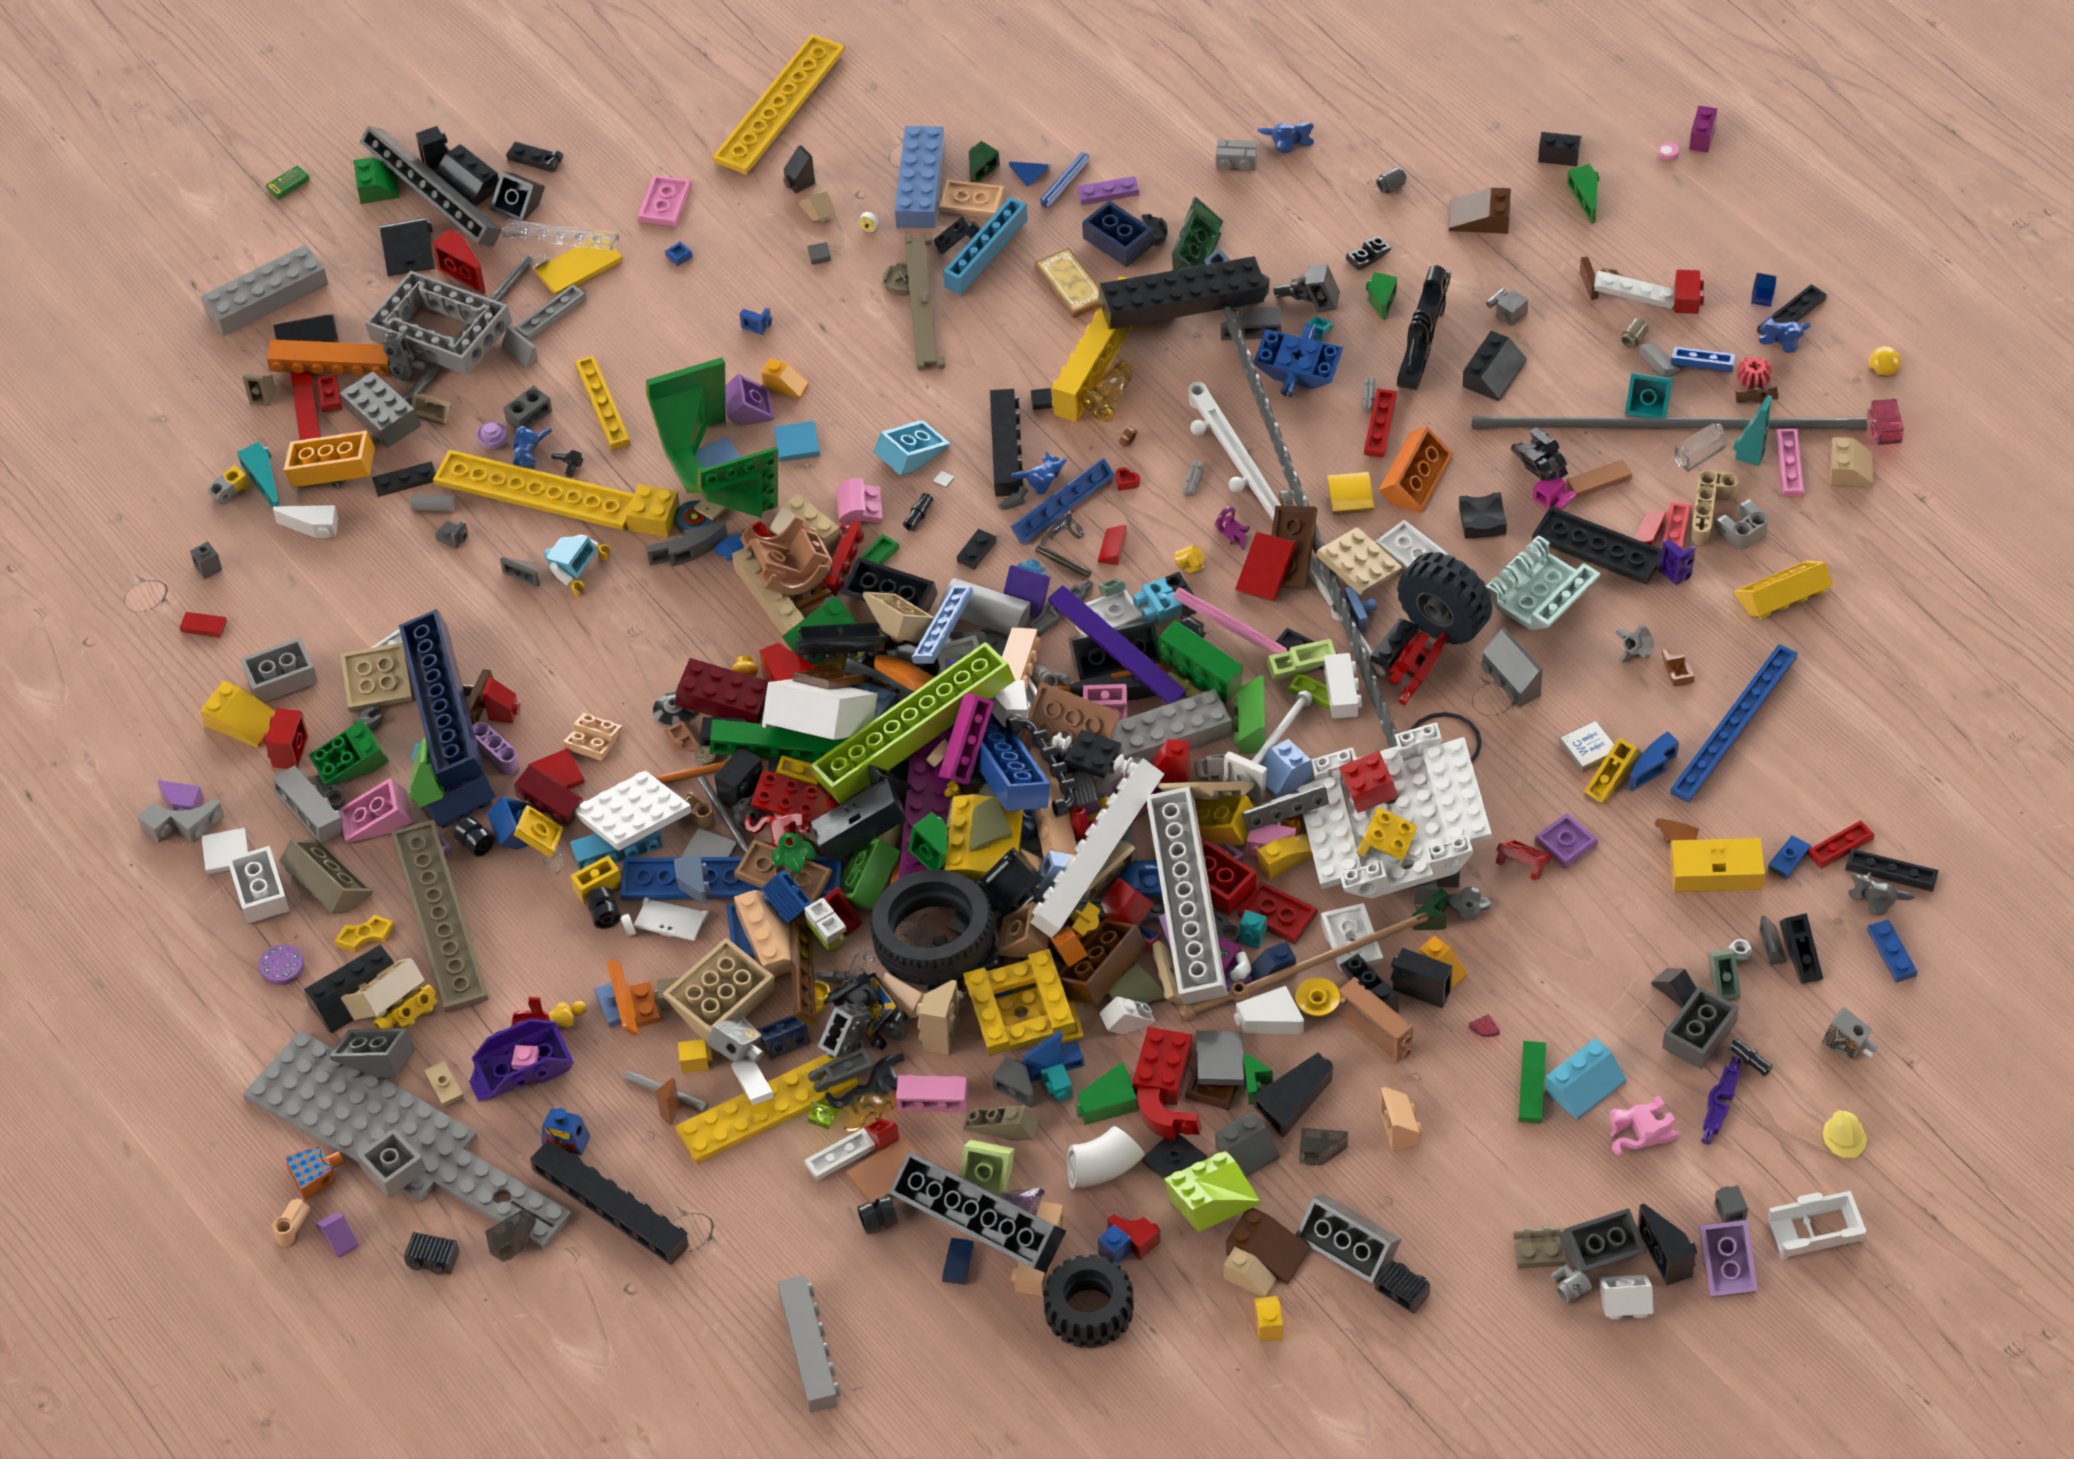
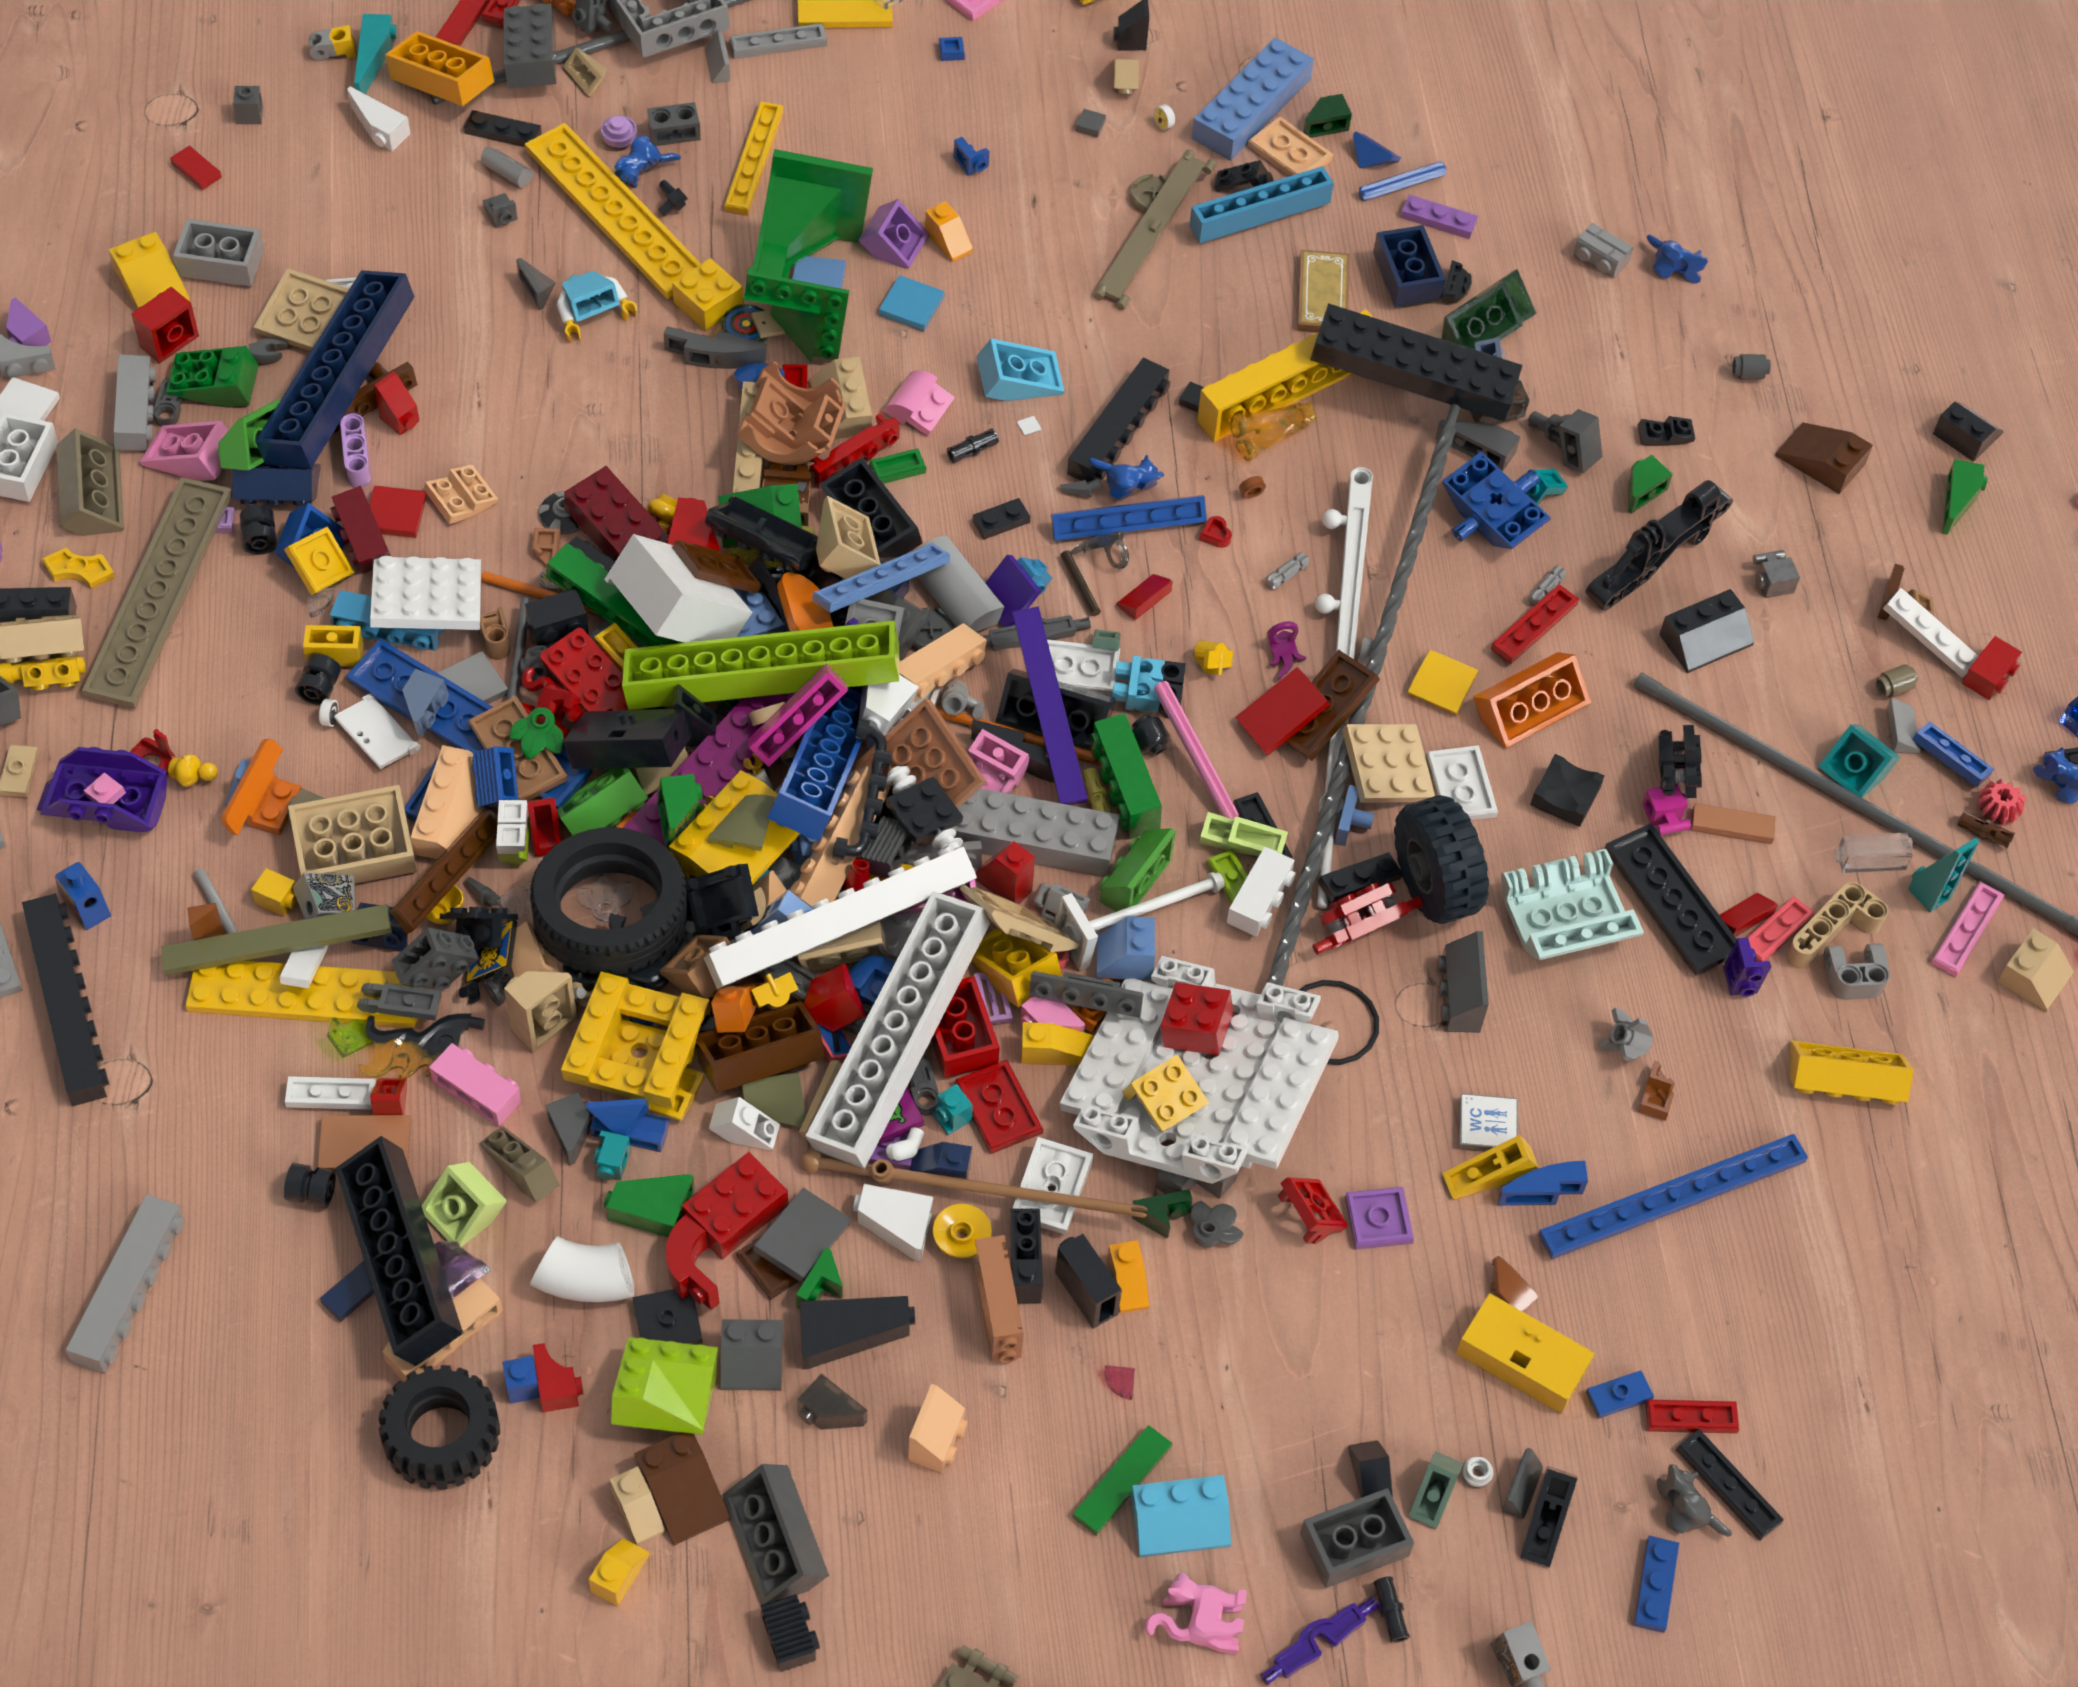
camera: 25 degrees right, 5 degrees up
none -> olive tile [161,904,392,976]

